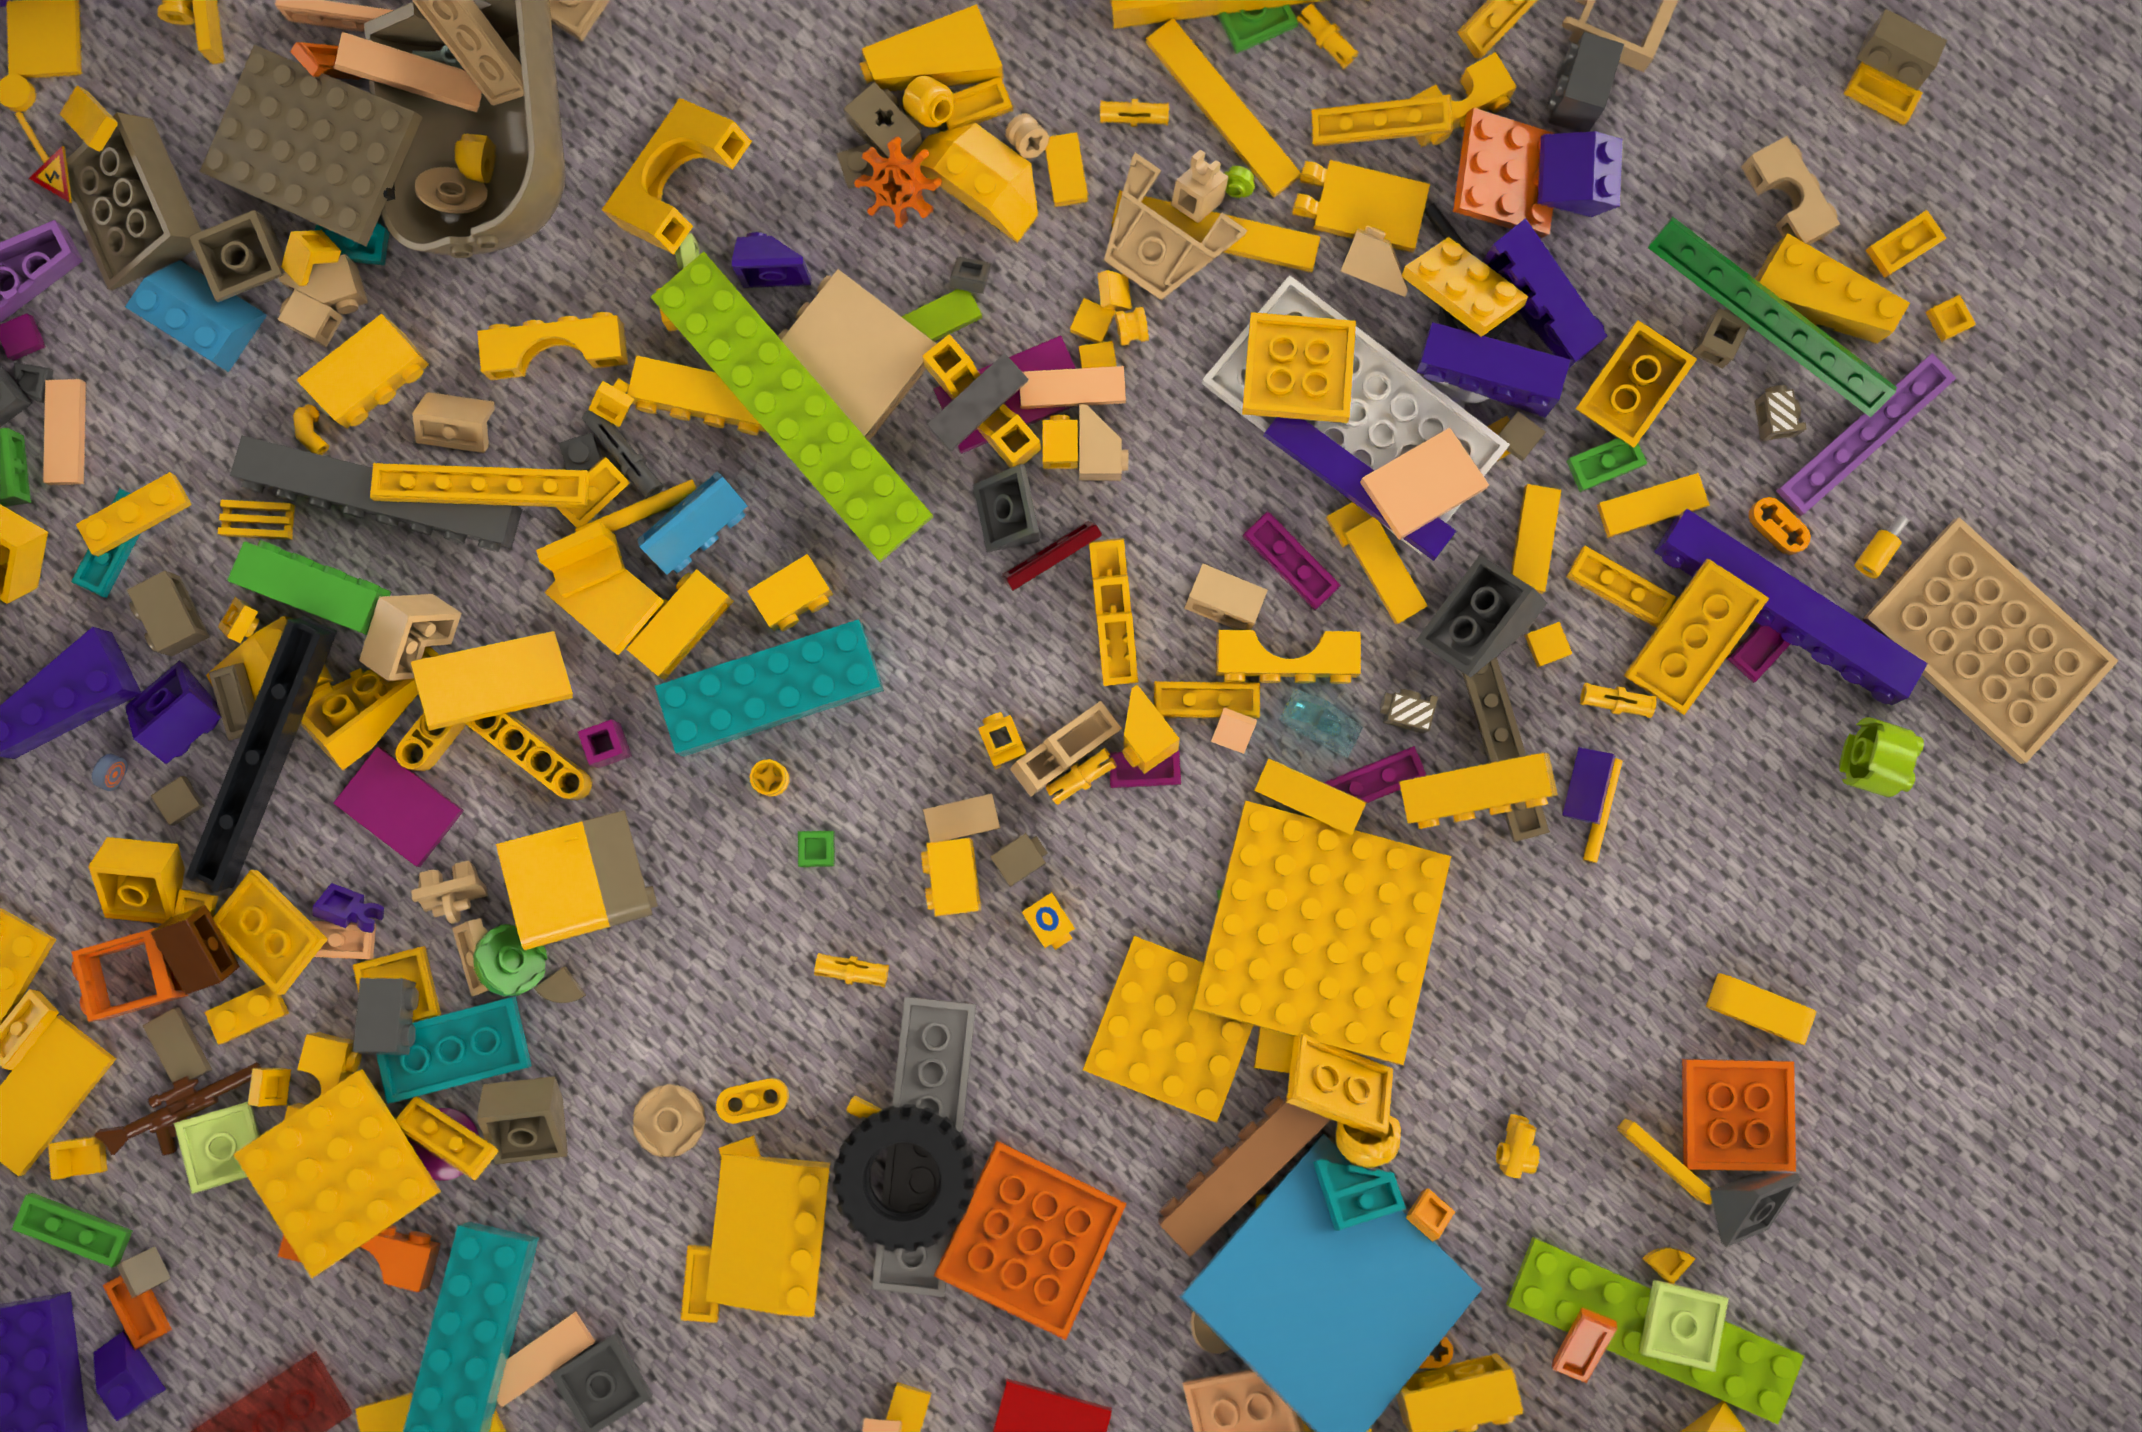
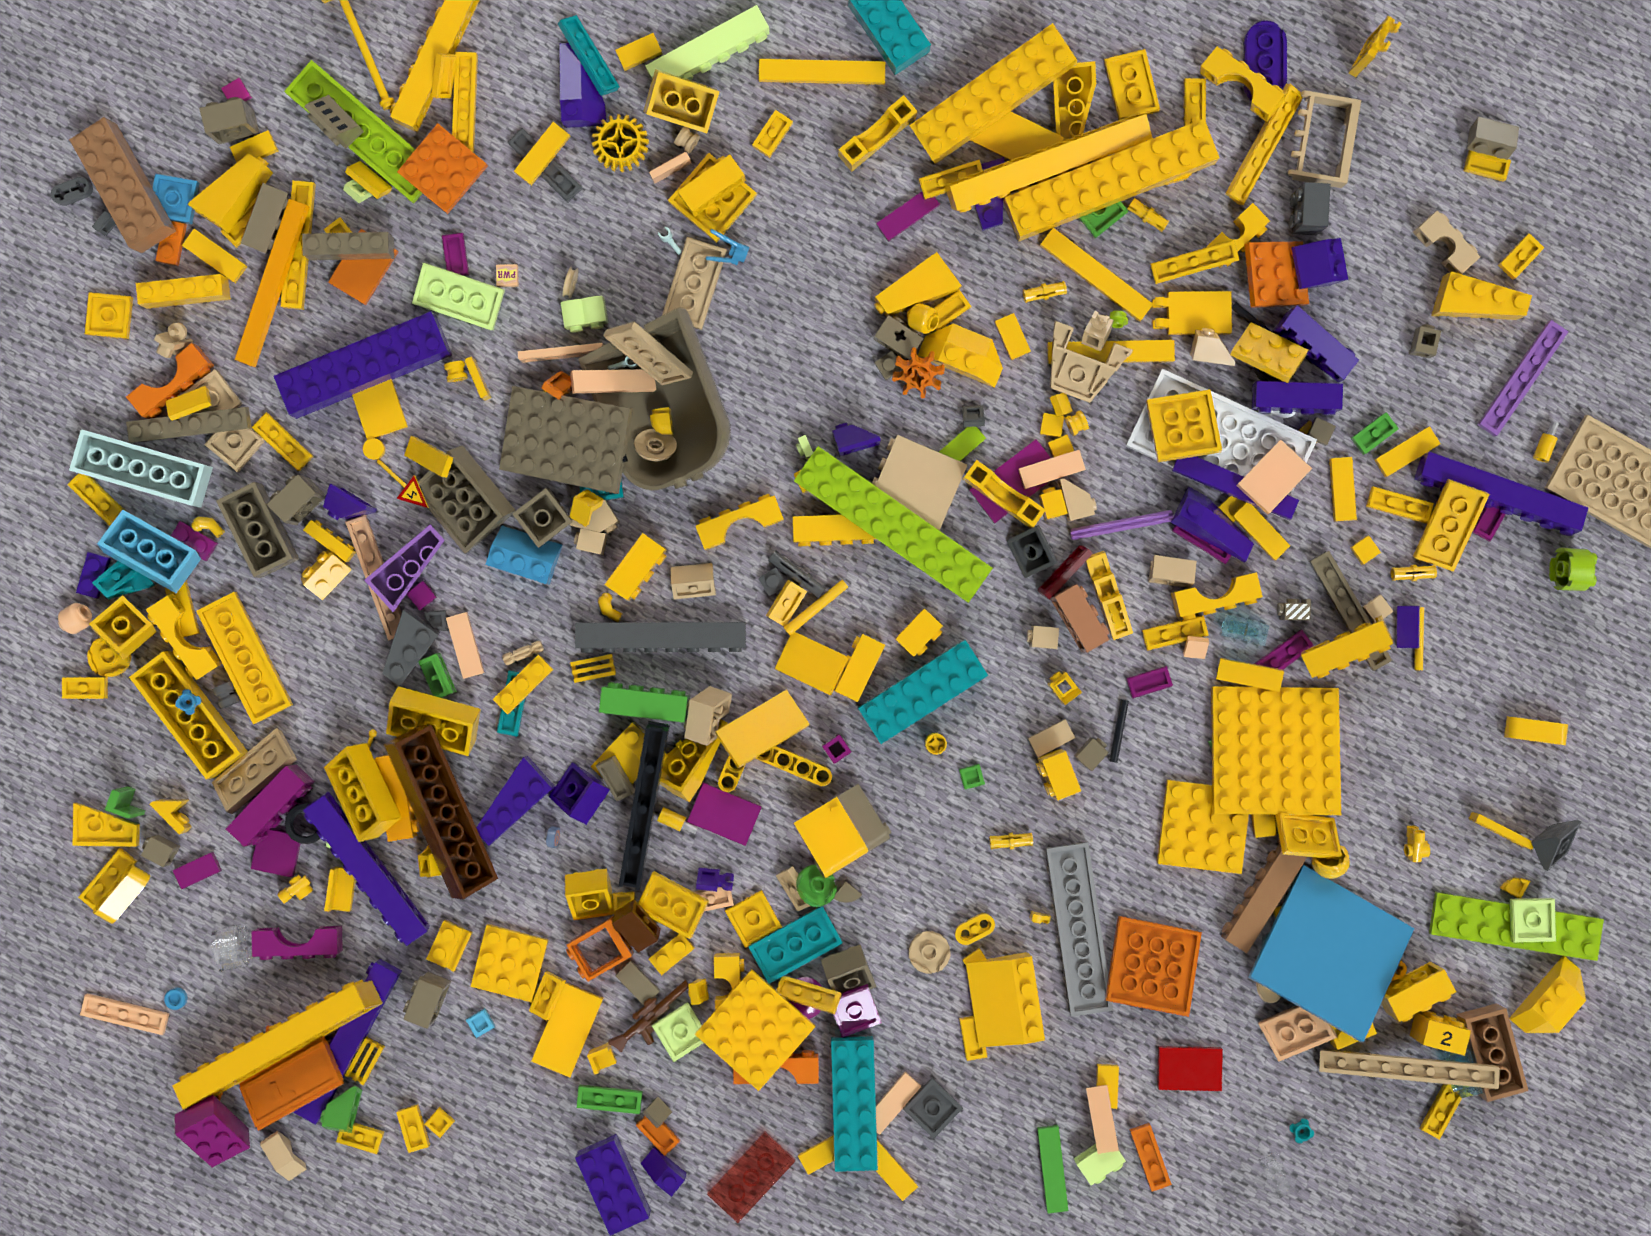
camera: 10 degrees left, 5 degrees up
dark tan brick [127,570,210,656] -> none
dark tan tile [151,776,204,826] -> none
yellow plate [218,597,259,643] -> none
dark grey brick [353,978,419,1055] -> none
yellow tile [370,463,590,508] -> none
tan hips [411,861,488,924] -> none
yellow panel [536,522,625,598] -> none
yellow tile [588,378,634,427] -> none
yellow arch [601,98,752,255] -> none
dark azure slope [637,471,748,575] -> none
black tyre [832,1104,976,1253] -> none
flat silver tile [927,353,1029,452] -> none
tan wheel [1006,113,1049,159] -> none
tan slope [1010,701,1122,797] -> none
yellow brick [1022,892,1075,950] -> none
yellow pin [1046,748,1117,805] -> none
yellow slope [1122,685,1180,774] -> none
teal wing [1313,1159,1406,1231] -> none
light orange tile [1405,1188,1455,1242] -> none
dark grey slope [1416,555,1547,678] -> none
orange tile [1552,1308,1617,1383] -> none
yellow slope [1575,320,1697,448] -> none
green plate [1648,216,1897,417] -> none
orange plate [1682,1059,1796,1171] -> none
light orange beam [1748,497,1811,555] -> none
dark tan brick [1754,385,1807,441] -> none
yellow tile [1925,294,1976,342] -> none
none -> tan axle [502,641,544,665]
none -> yellow piece [657,807,698,834]
none -> tile [833,984,882,1038]
none -> tan brick [1027,626,1059,649]
none -> nougat brick [1050,584,1110,653]
none -> medium lavender axle [1070,510,1173,540]
none -> black bar [1109,699,1129,763]
none -> dark purple wedge [1171,486,1254,562]
none -> tan tile [1362,595,1394,623]

